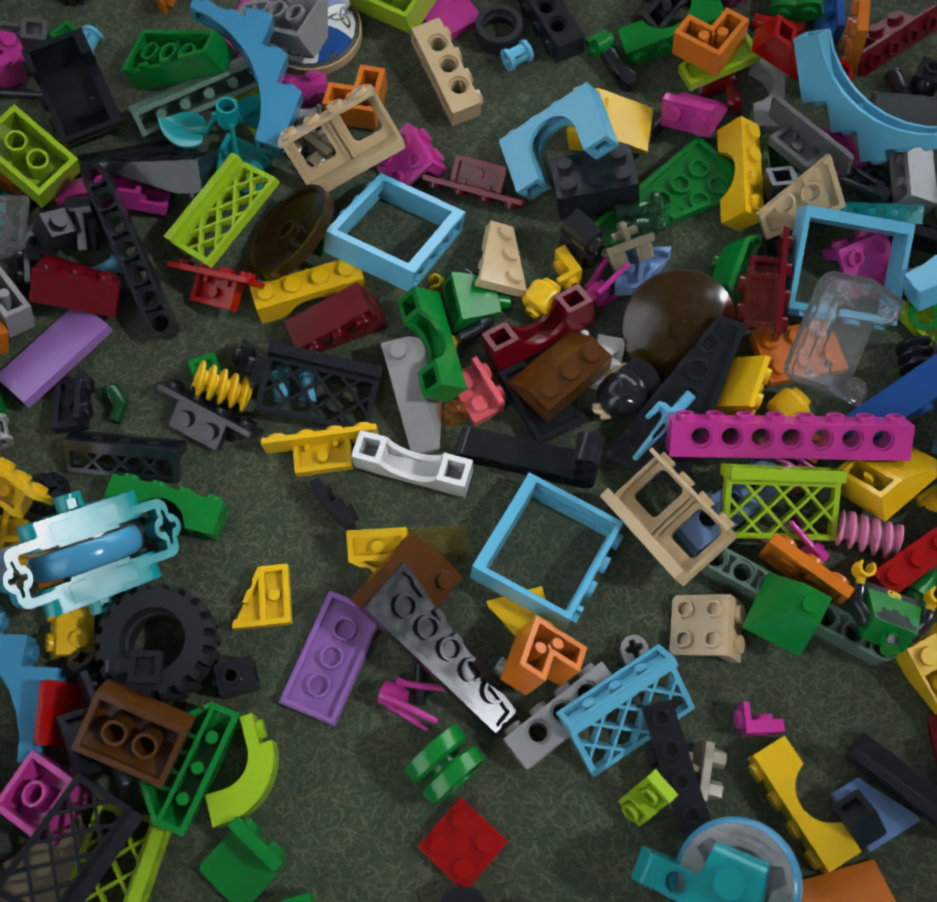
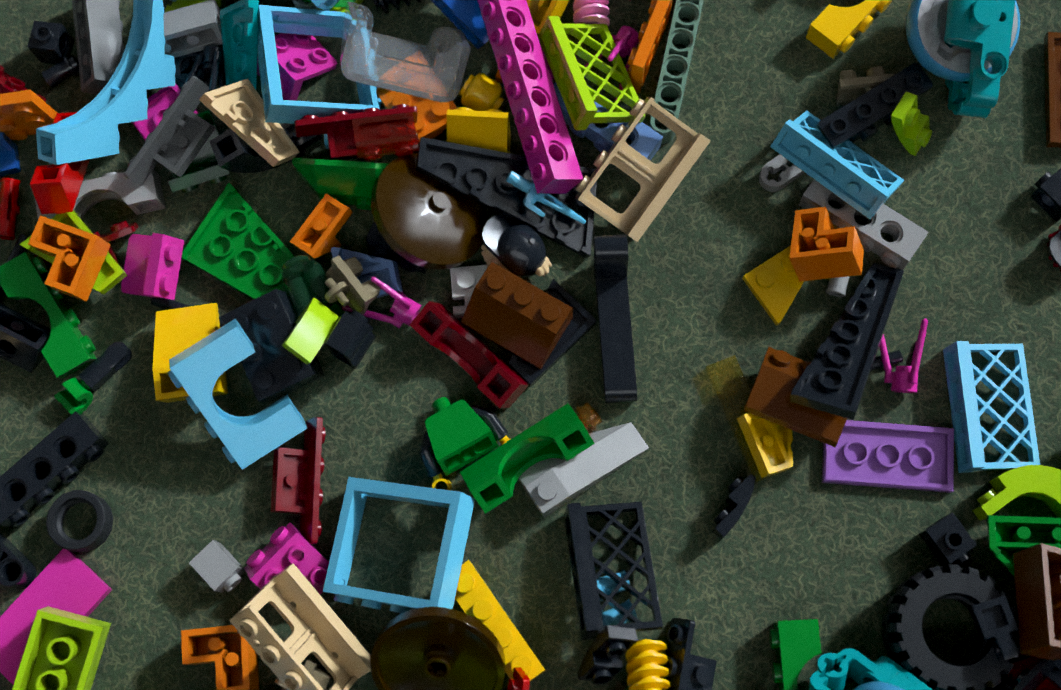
camera: 100 degrees left, 5 degrees up
yellow wing [232,564,293,631] -> none
yellow bracket [261,422,379,477] -> none
dark red wedge [285,282,389,352] -> none
white arch [351,430,473,498] -> none
green wheel [404,724,486,807] -> none
tan brick [411,18,483,126] -> none
red plate [417,797,508,887] -> none
coral bracket [457,356,507,426] -> none
medium azure window [470,472,624,630] -> none
tan wing [474,221,527,297] -> none
medium azure bush [500,39,534,72] -> none
yellow head [522,277,562,320] -> none
yellow bracket [553,244,582,293] -> none
tan bracket [669,594,746,663] -> none
yellow arch [717,116,764,231] -> none
dark pink bracket [733,701,785,737] -> none
green slope [741,572,832,656] -> none
none -> light grey brick [189,540,245,593]
none -> slope [281,298,339,364]
none -> orange slope [290,194,353,259]
none -> medium azure fence [943,341,1040,473]

